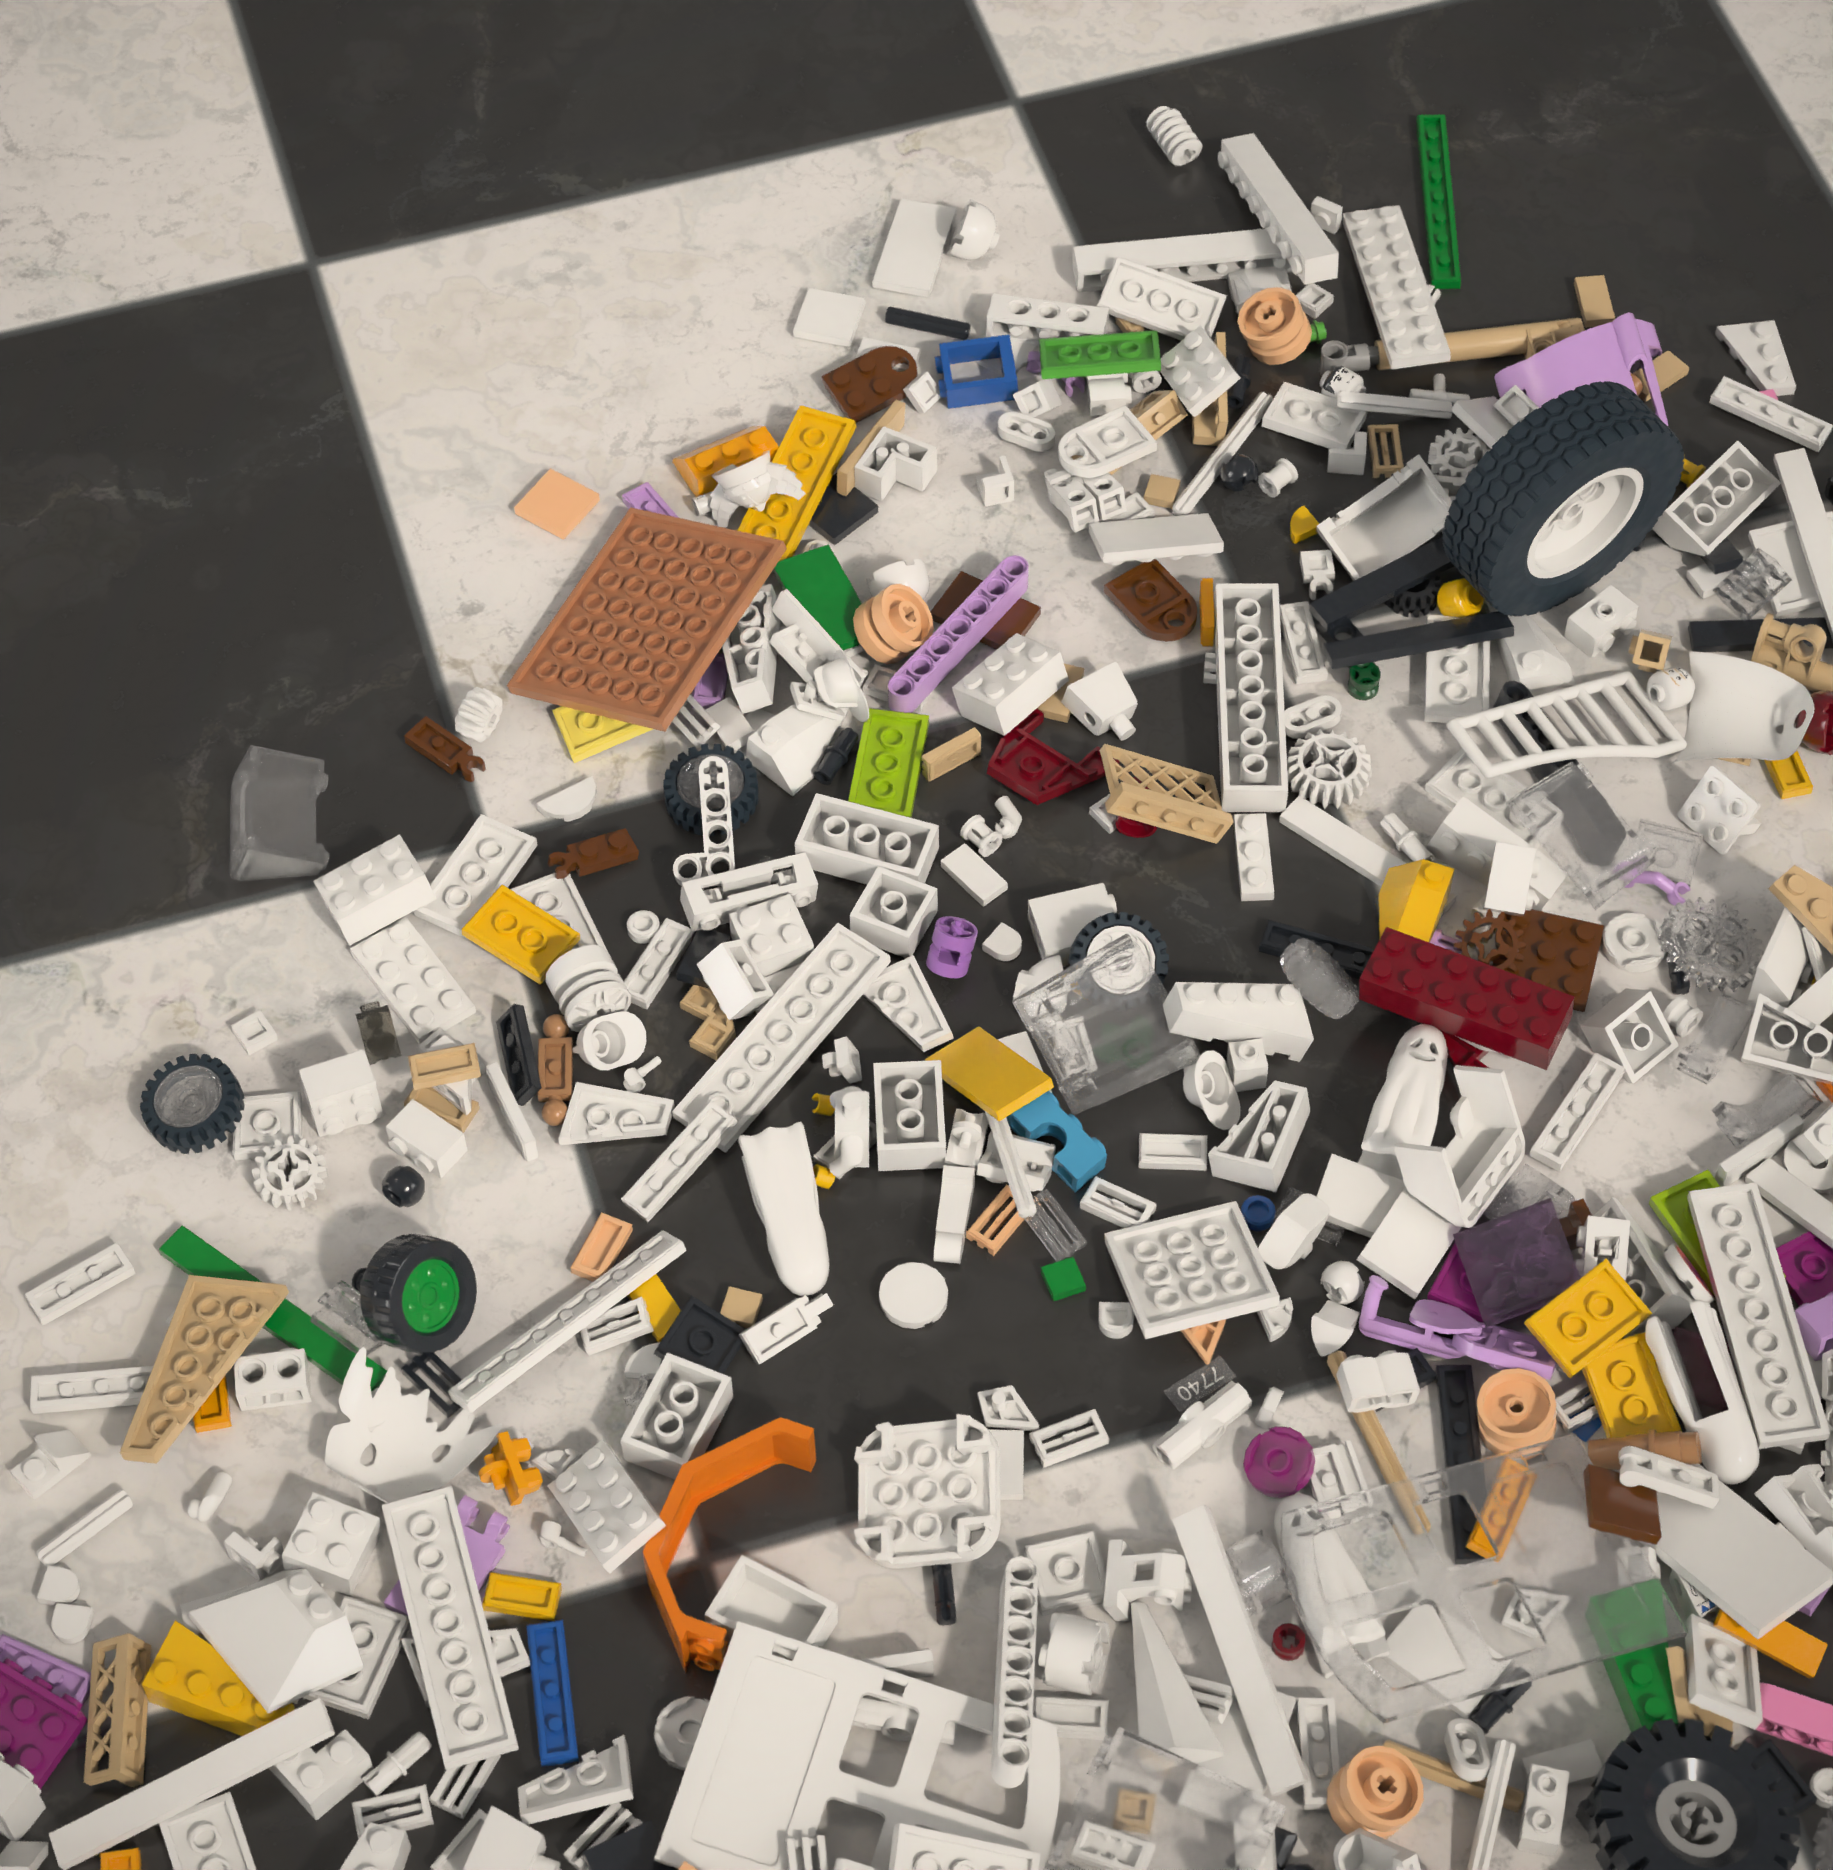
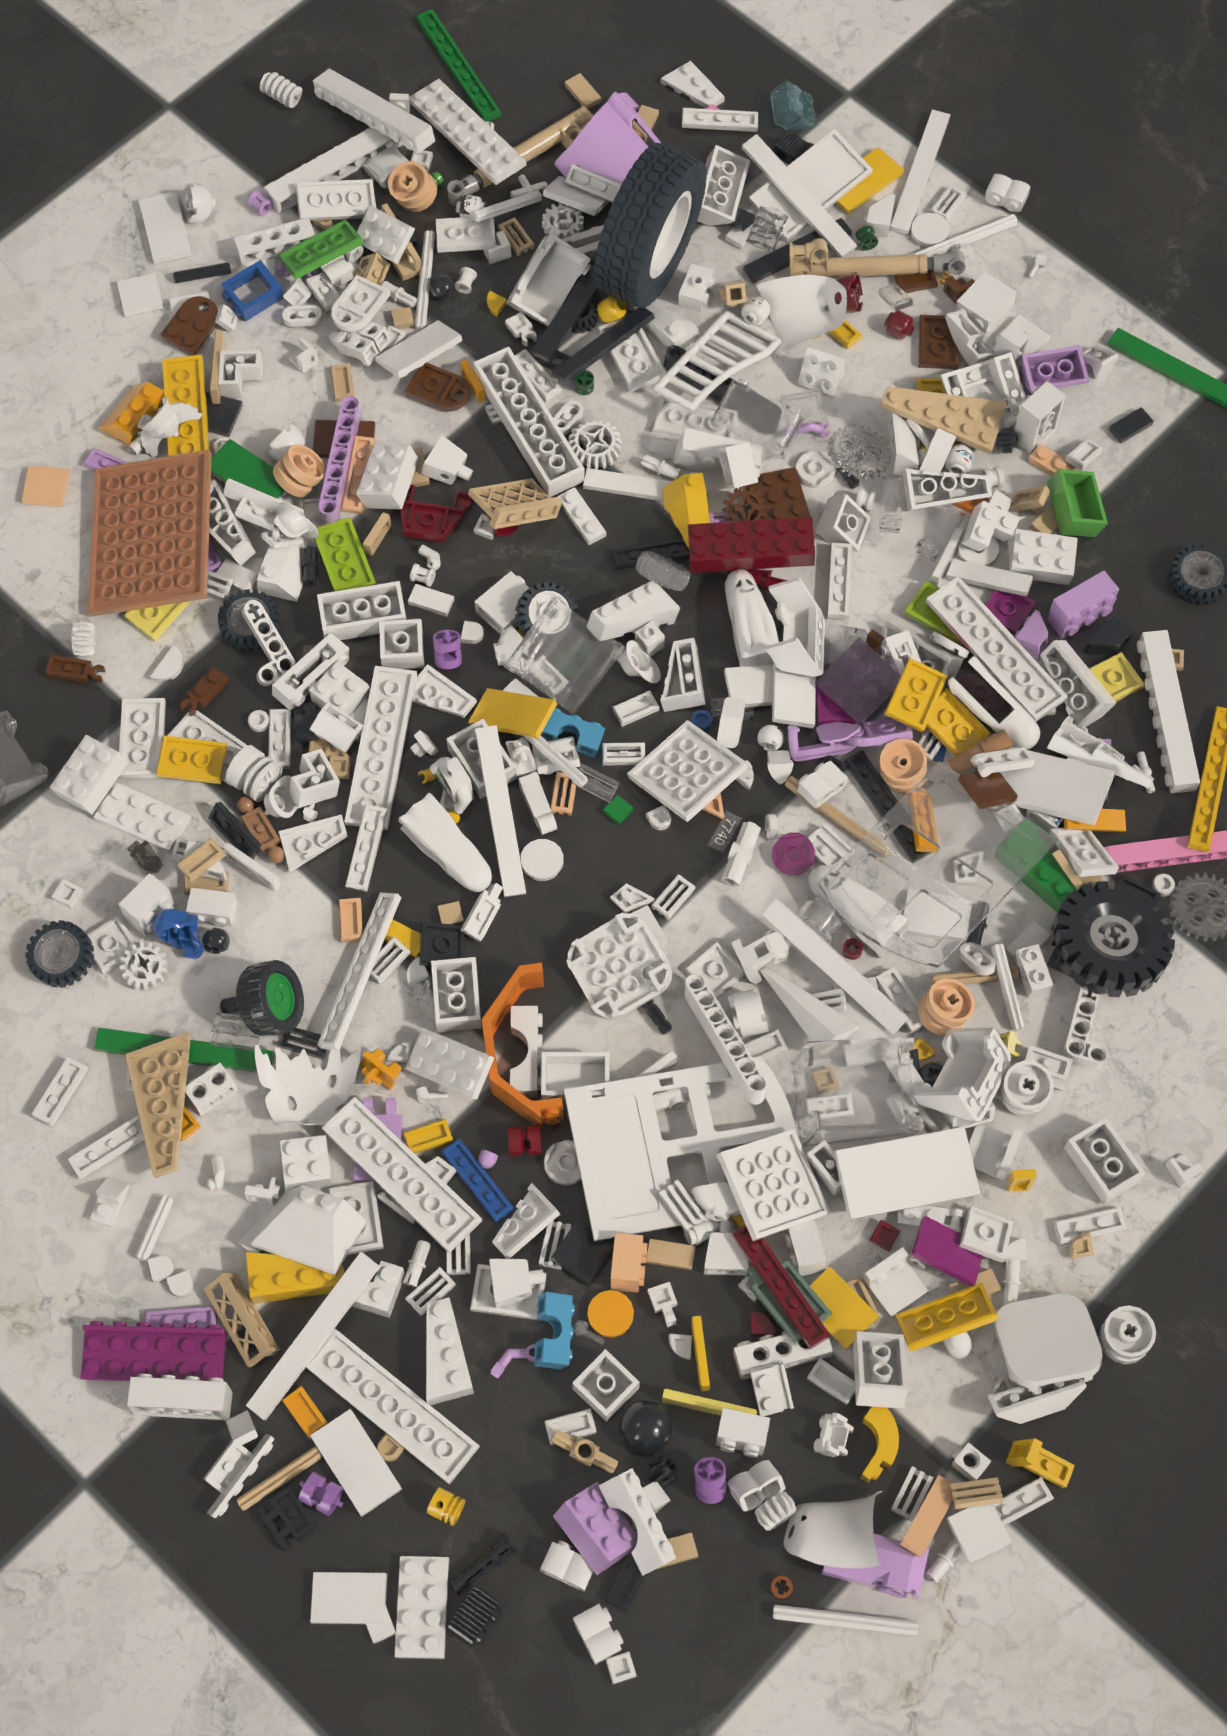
camera: 30 degrees left, 10 degrees up
none -> blue head [153,909,204,959]
none -> lavender bush [247,190,273,216]
none -> white brick [289,749,340,808]
none -> white plate [306,272,340,312]
none -> tan tile [330,363,355,403]
none -> light nougat tile [341,436,375,514]
none -> white axle [381,281,417,308]
none -> white tile [475,725,526,898]
none -> lavender hinge [478,1150,498,1169]
none -> dark red wheel [508,1125,541,1156]
none -> white arch [510,1006,543,1098]
none -> yellow tile [908,1037,937,1061]

